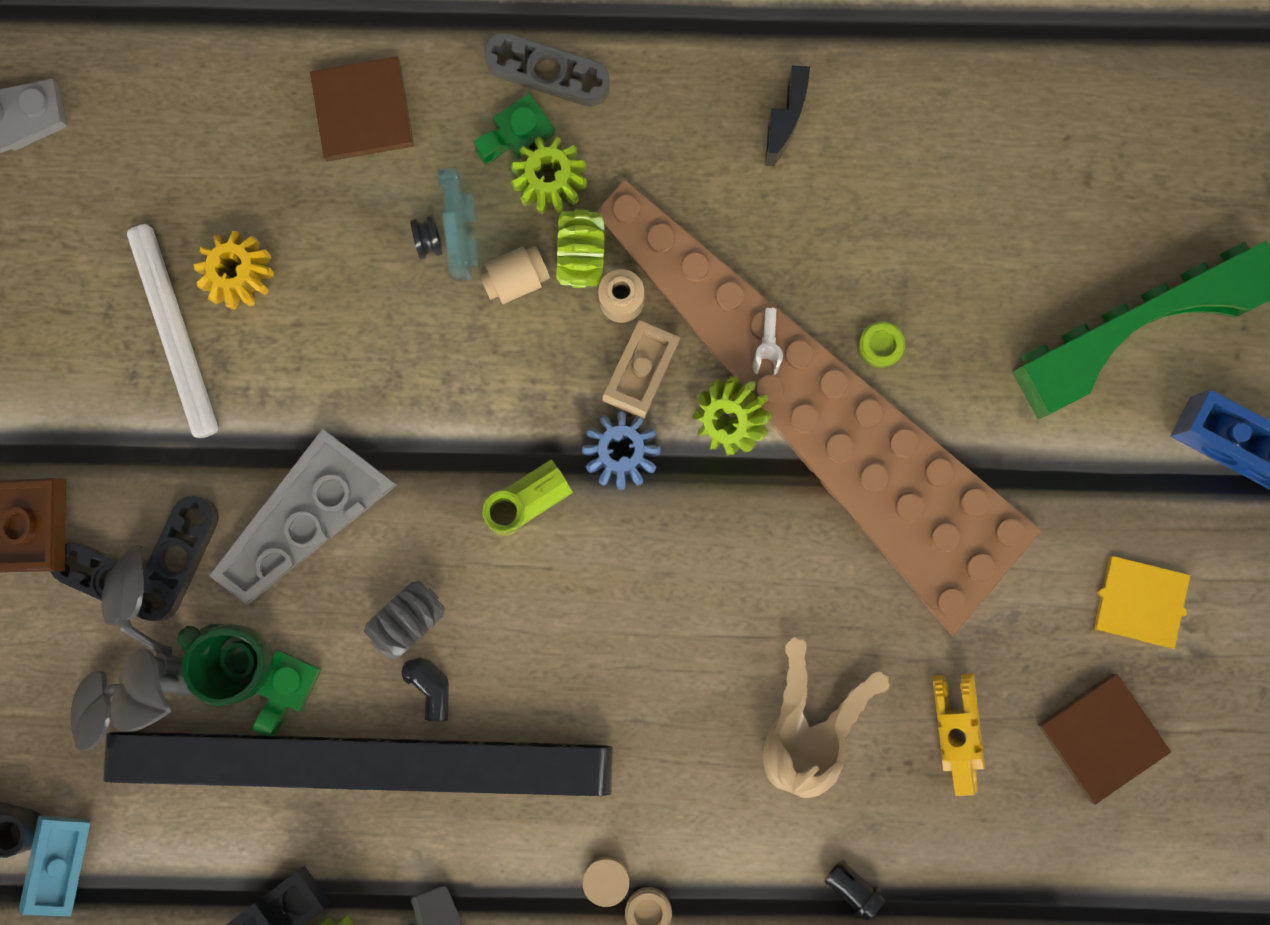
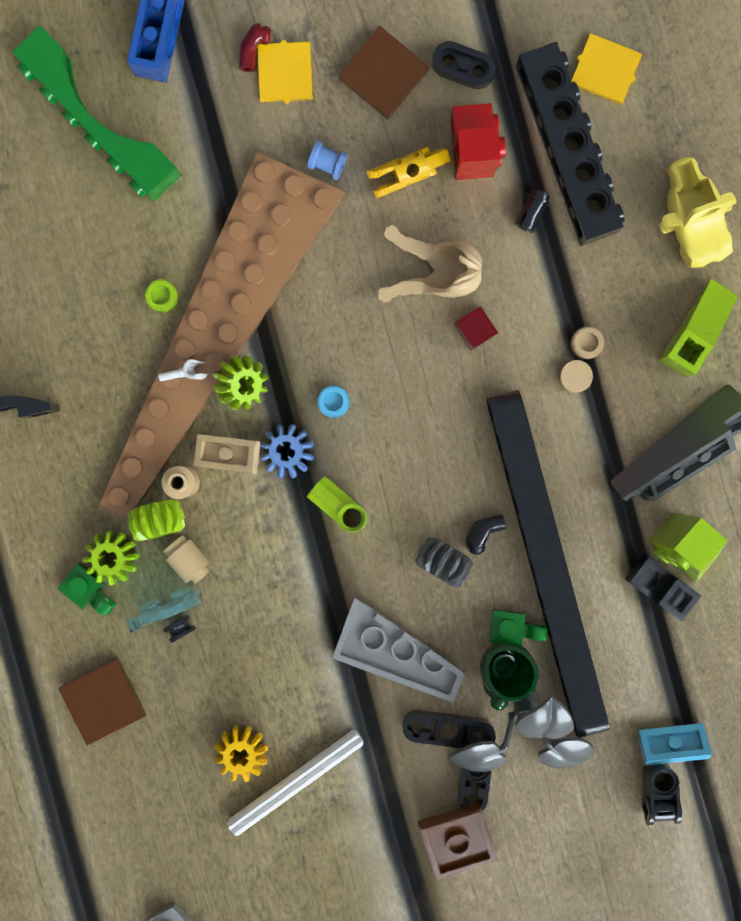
camera: 110 degrees left, 5 degrees up
dark grey beam [485,33,610,107] -> none
none -> dark red arm [239,23,271,72]
none -> medium blue bush [307,140,348,181]
none -> medium azure tile [317,385,350,418]
none -> black plate [432,41,496,89]
none -> red brick [450,103,506,180]
none -> dark red slope [454,306,498,351]

